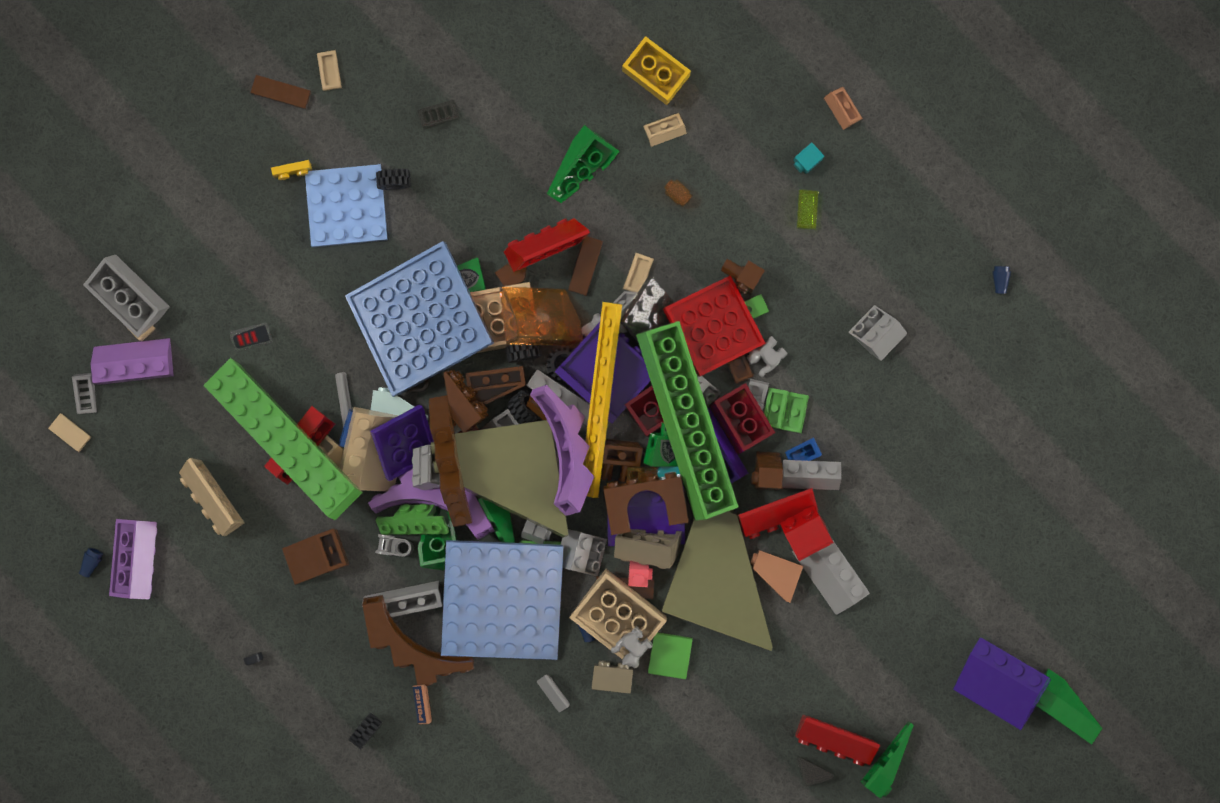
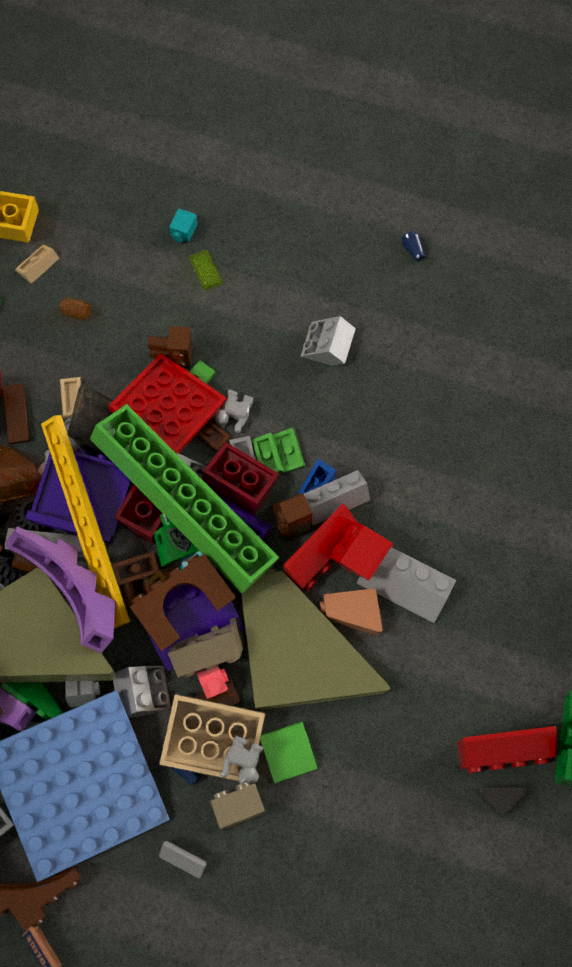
camera: 30 degrees left, 15 degrees down
nougat slope [824,87,863,130] -> none

